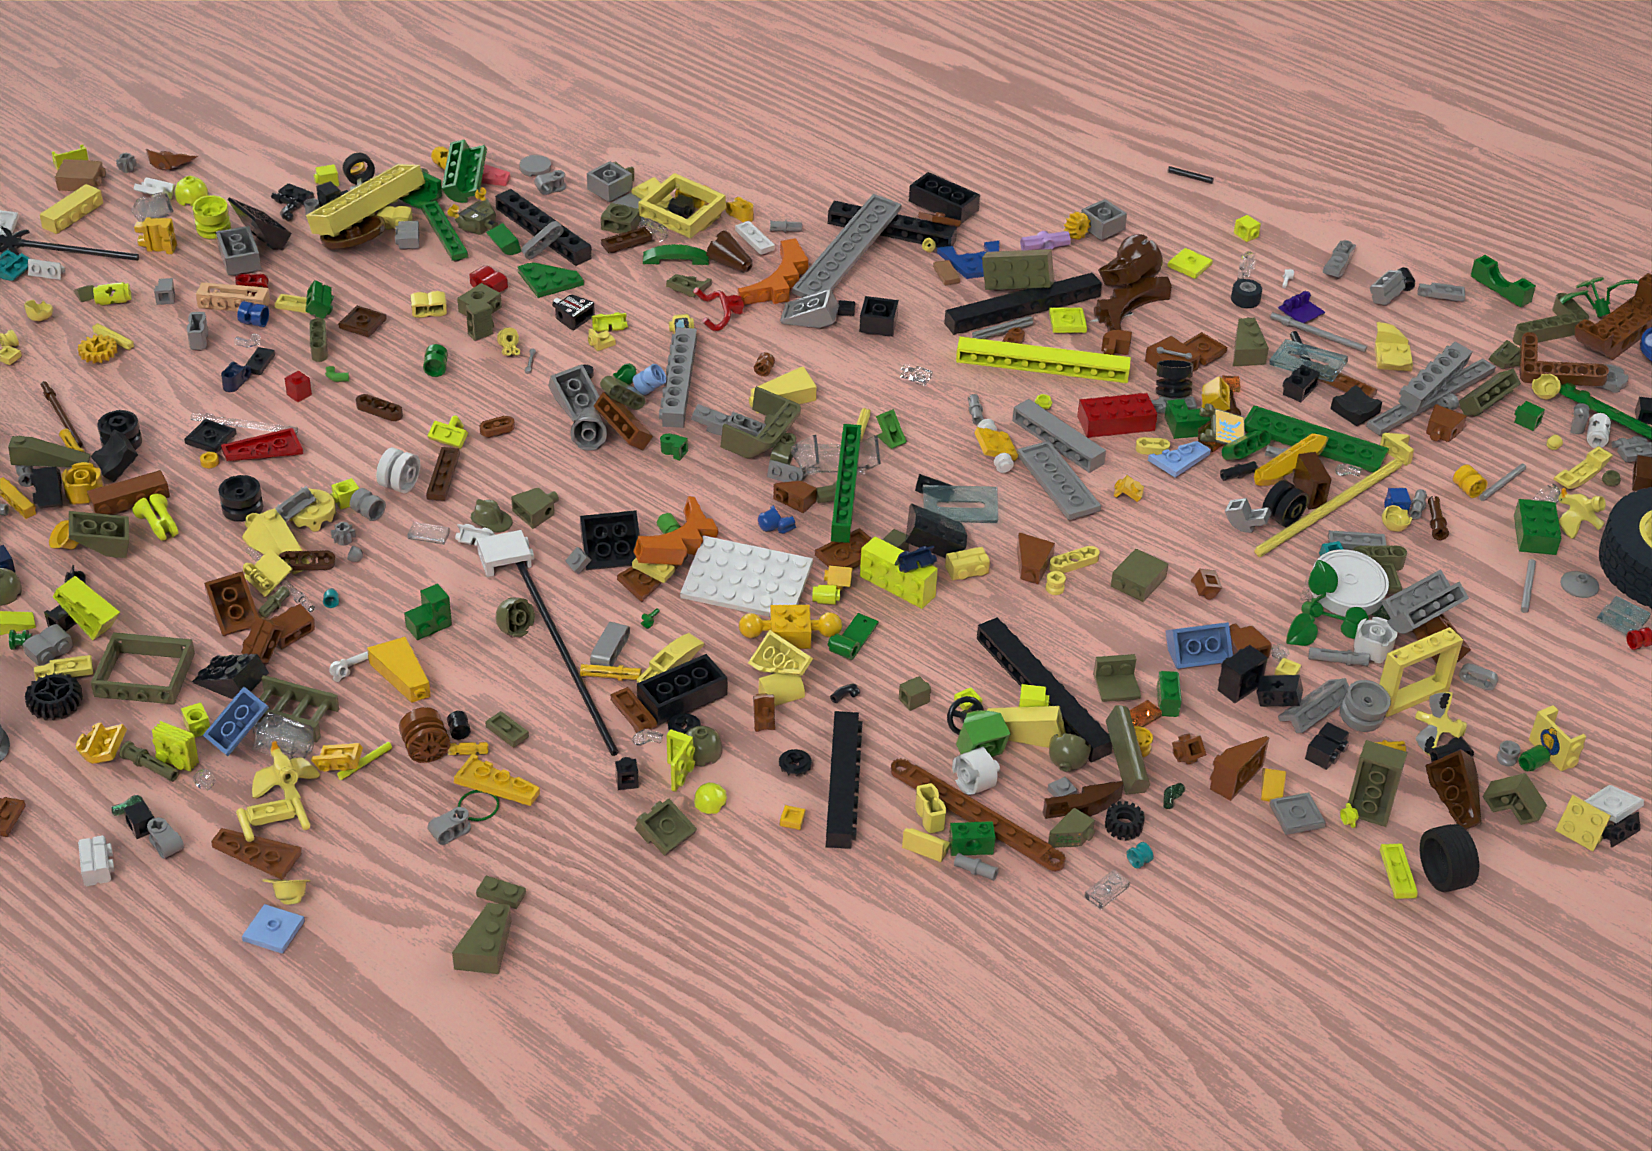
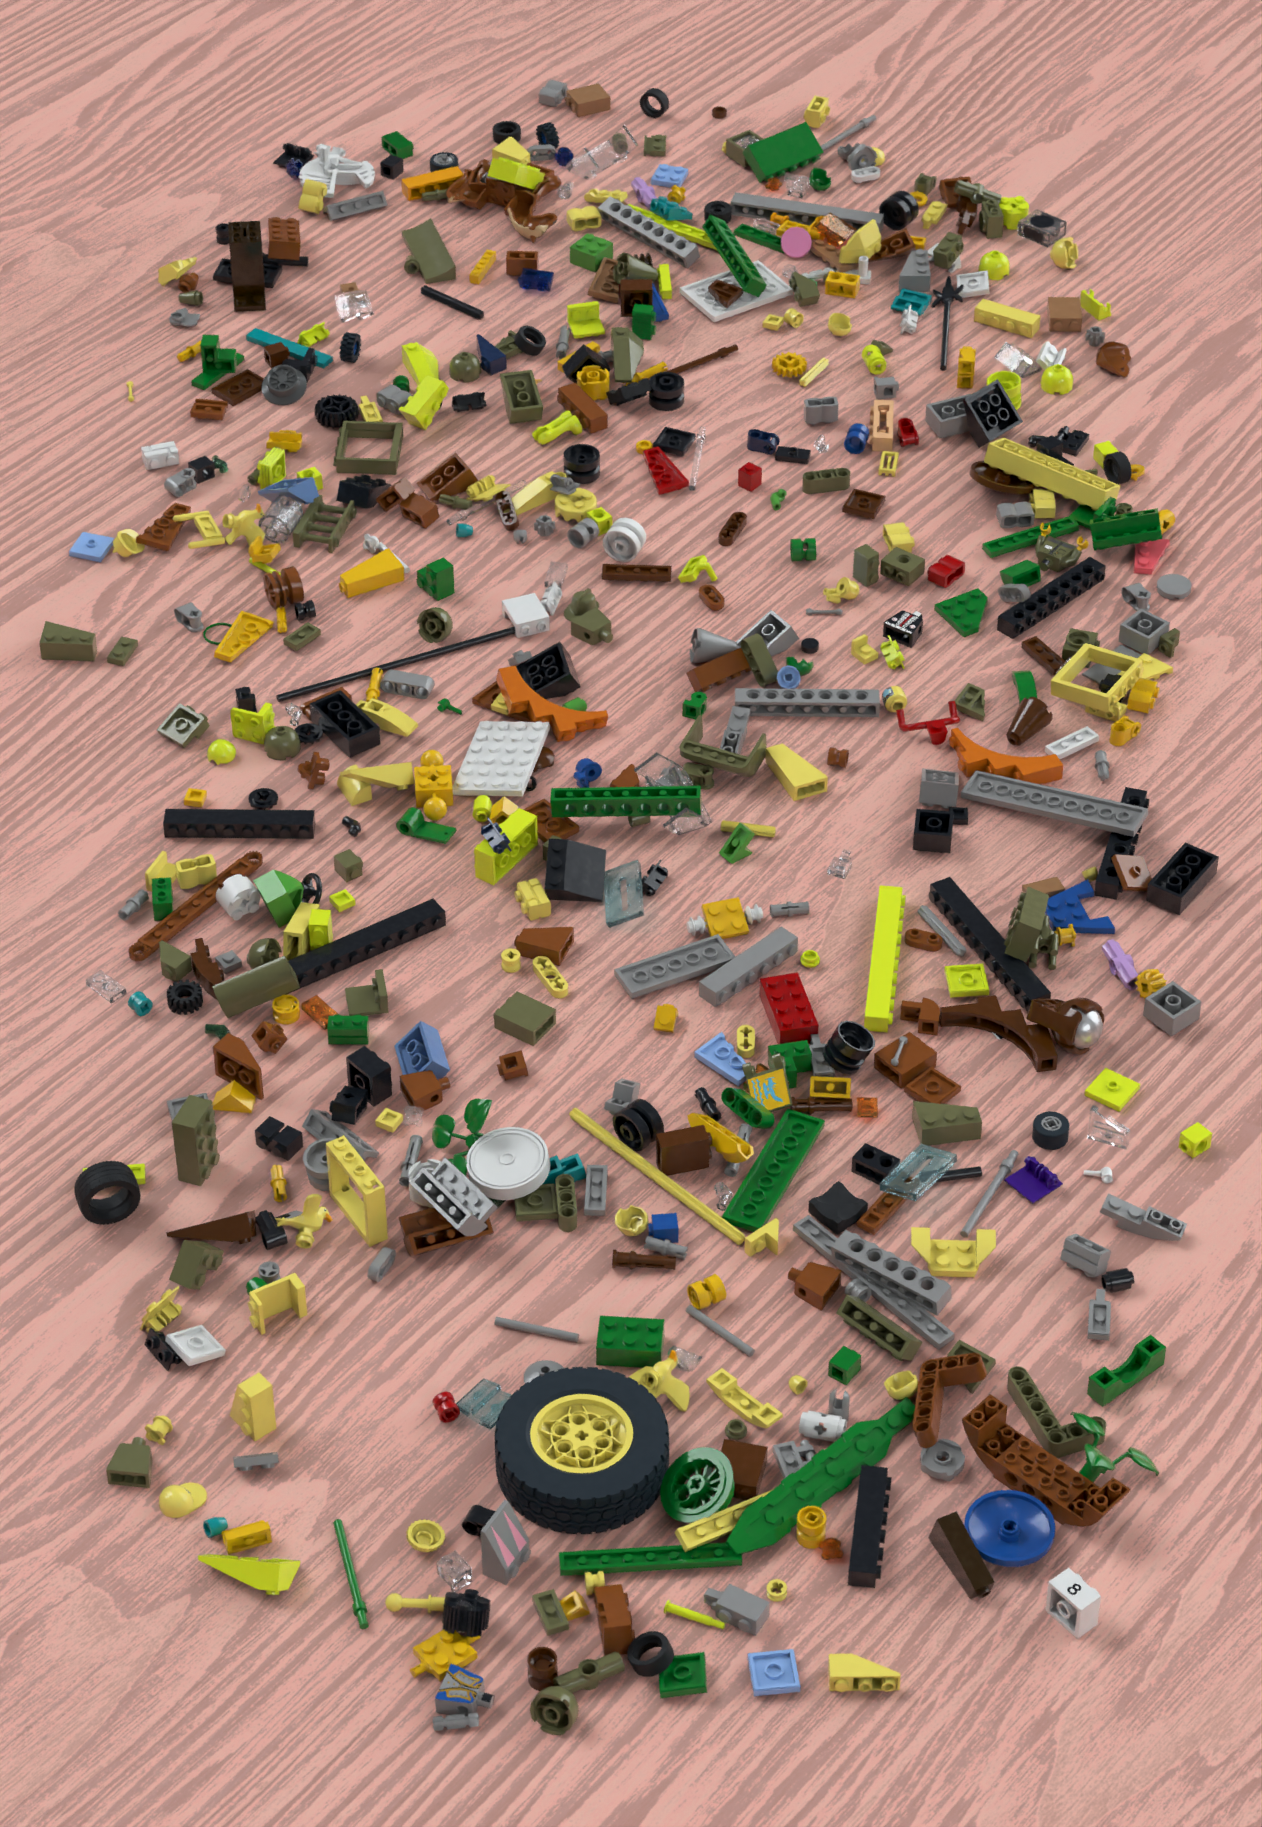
camera: 90 degrees right, 0 degrees up
green brick [305,280,334,319] -> none

